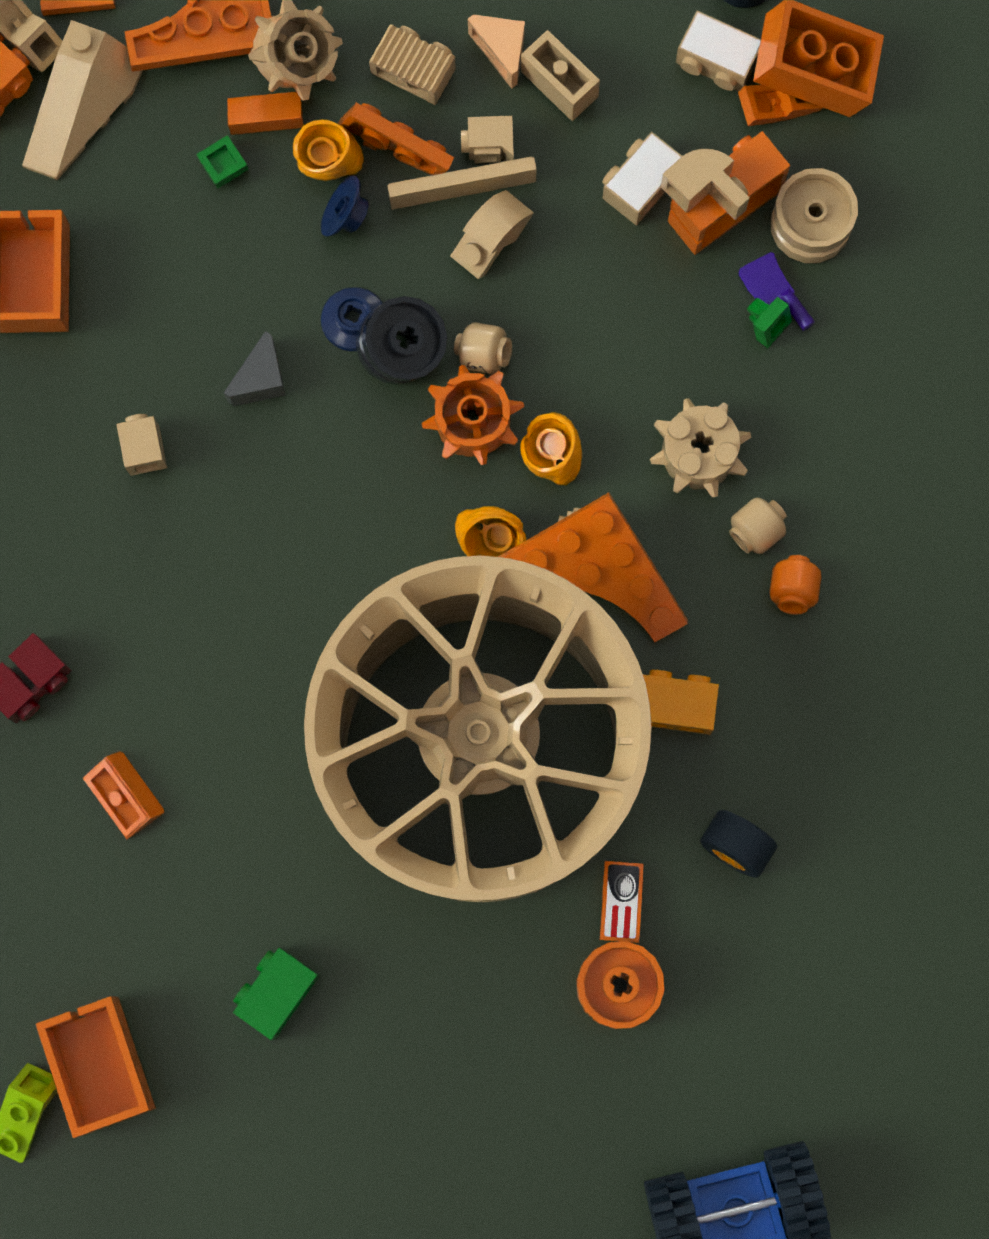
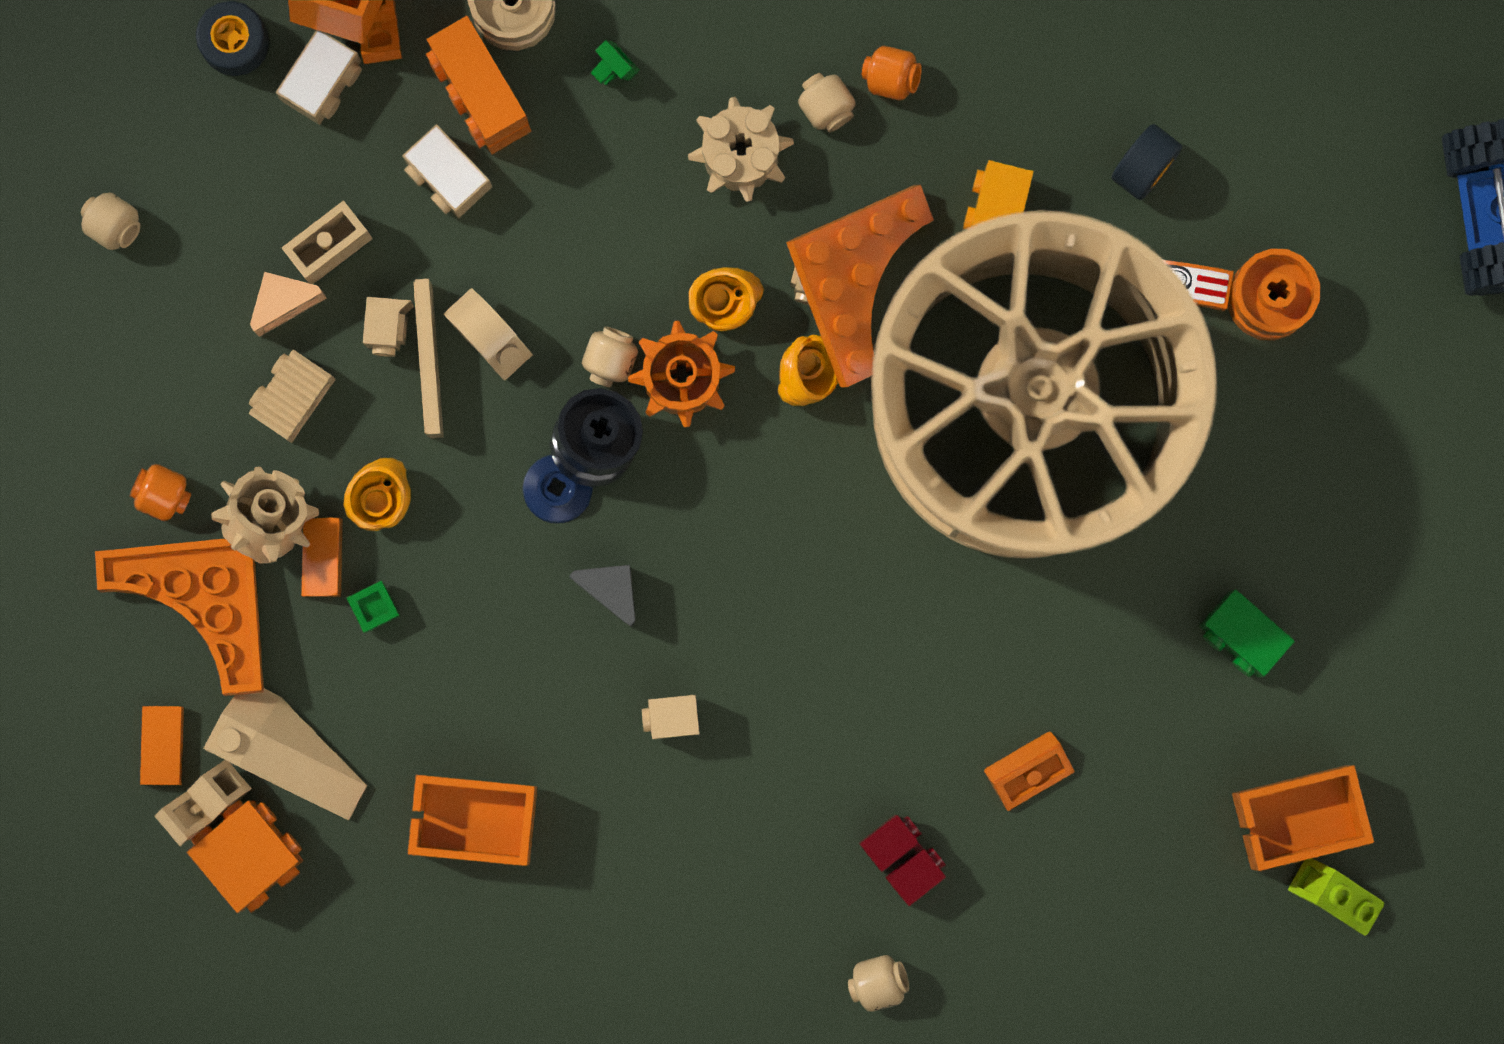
camera: 90 degrees left, 5 degrees up
dark blue piece [321,176,369,236] -> none
orange wing [338,102,454,175] -> none
tan brick [661,149,749,220] -> none
dark purple piece [739,252,815,331] -> none

